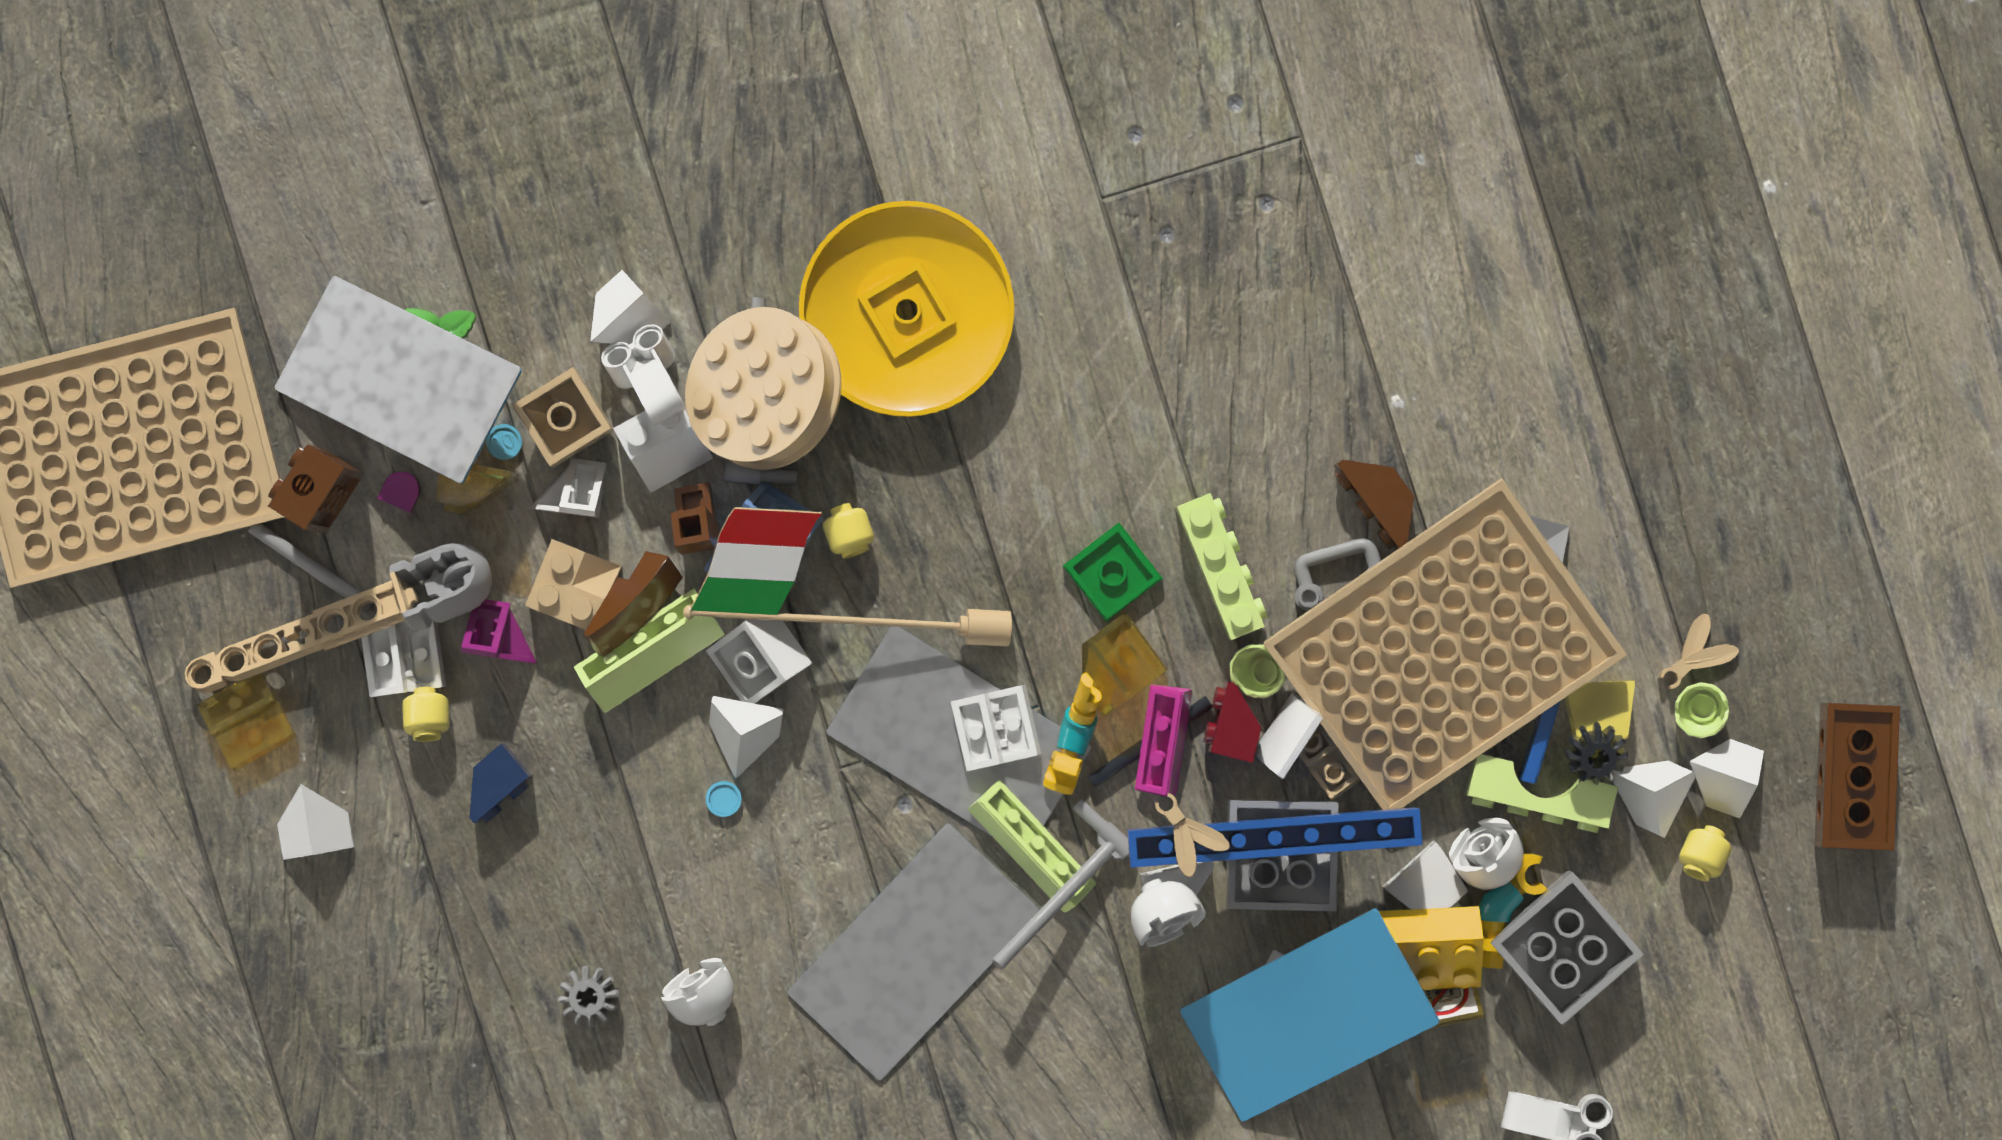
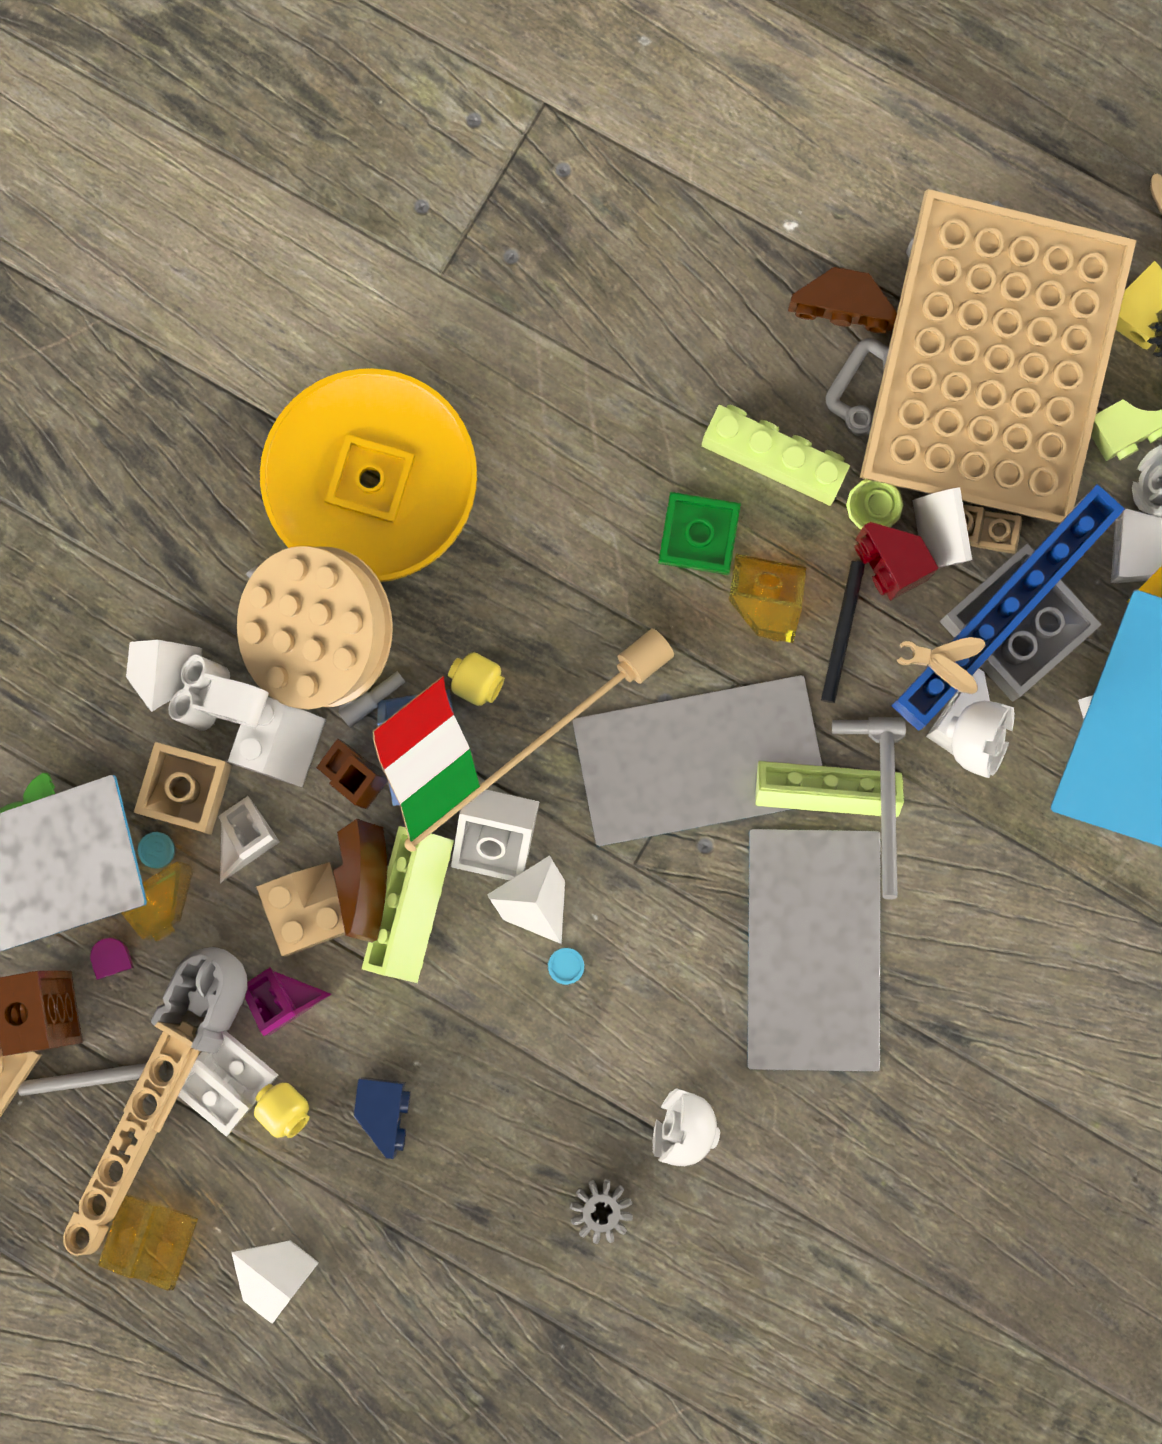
camera: 45 degrees left, 5 degrees down
white slope [951,684,1042,771] -> none
yellow piece [1043,672,1102,795] -> none
dark pink slope [1135,685,1192,797] -> none
blue tile [1518,701,1561,784] -> none

